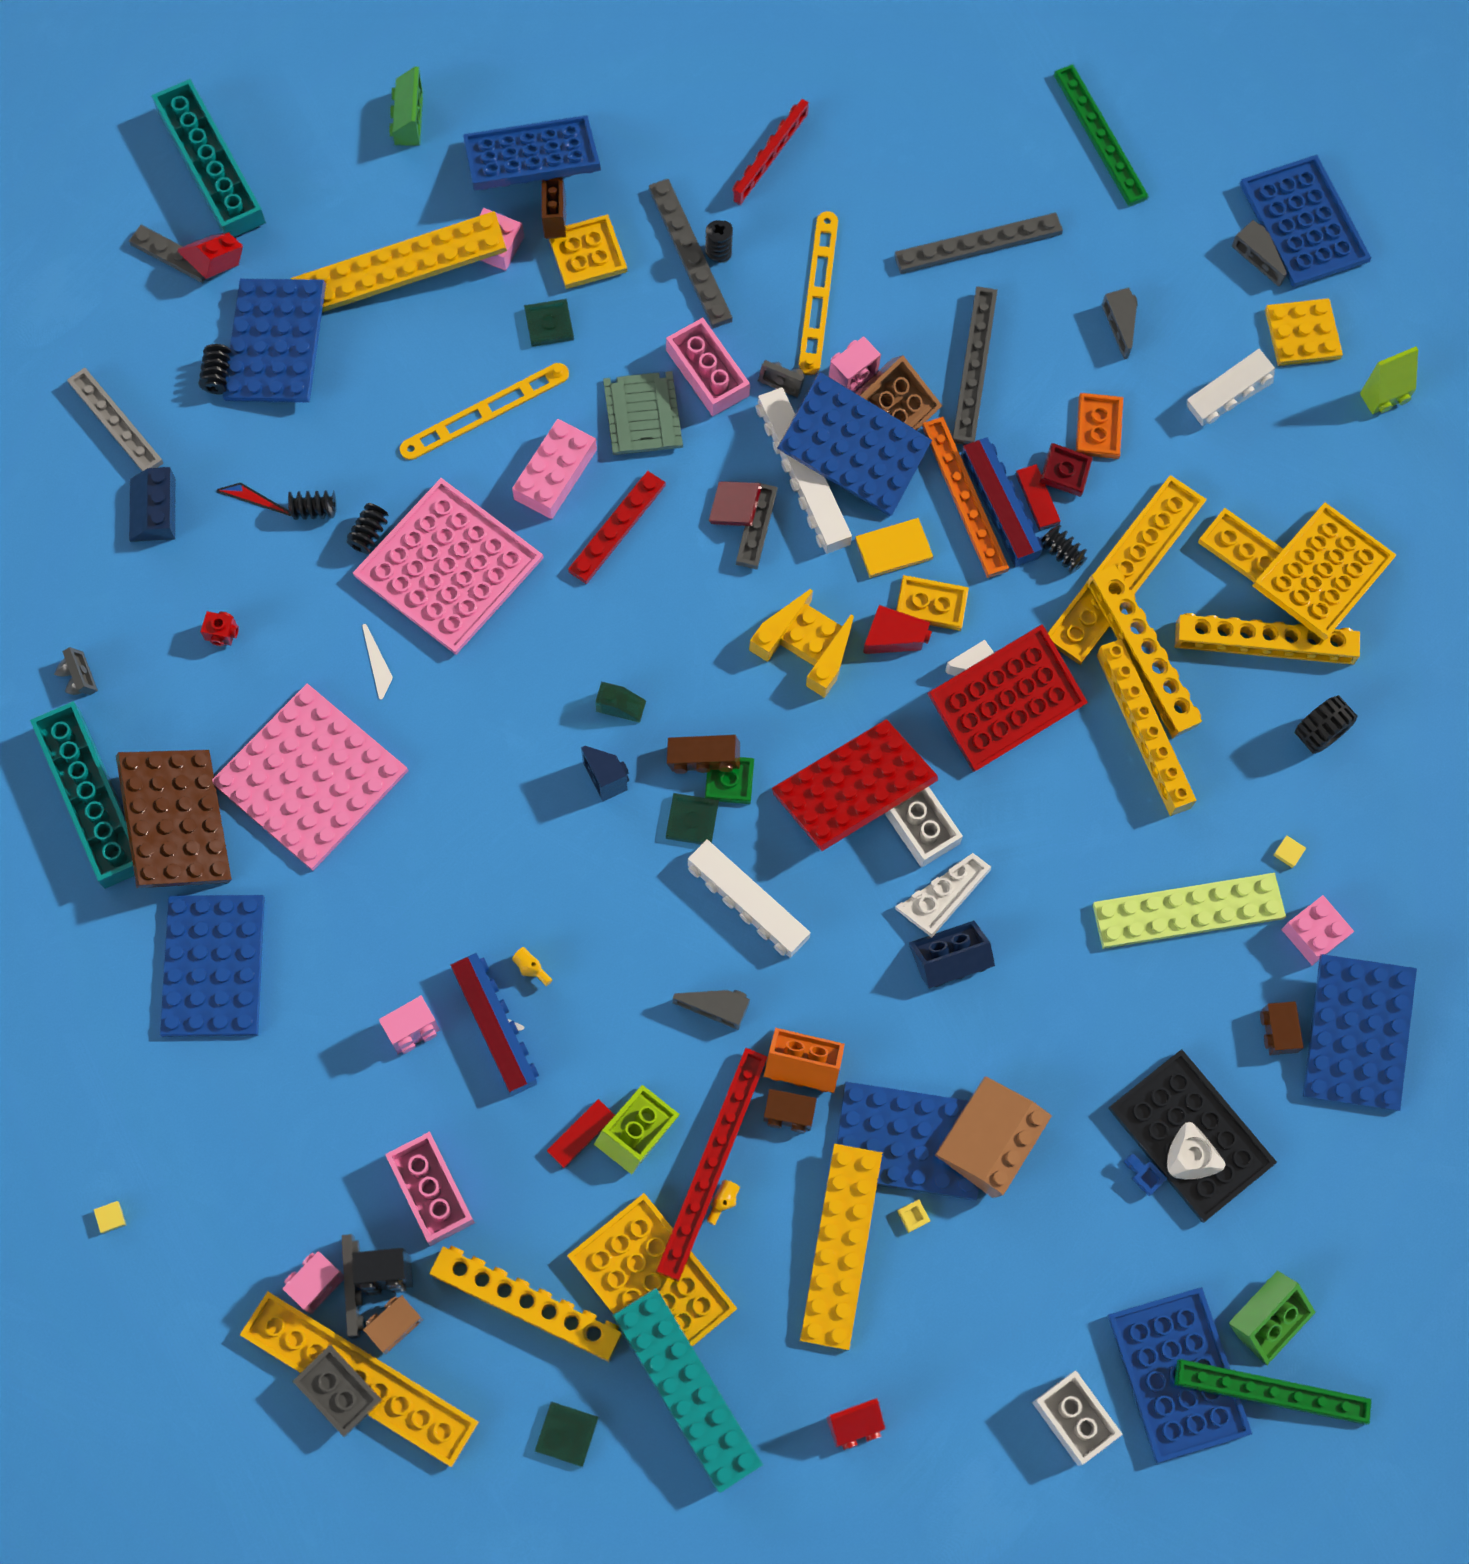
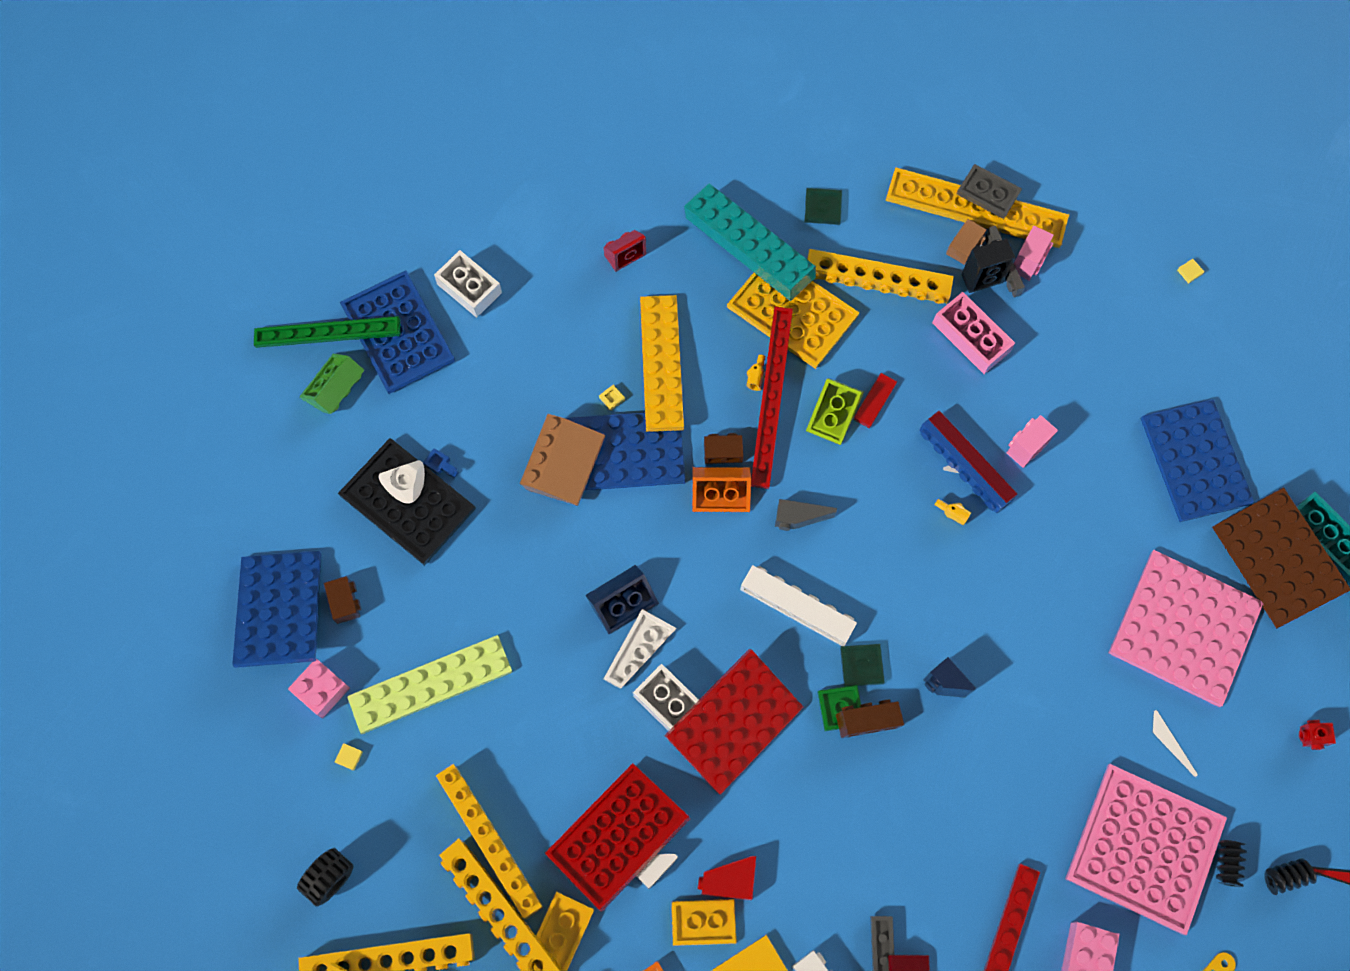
camera: 170 degrees right, 0 degrees up
clear green slope [595,681,646,723] -> none
yellow wedge [749,589,854,698] -> none

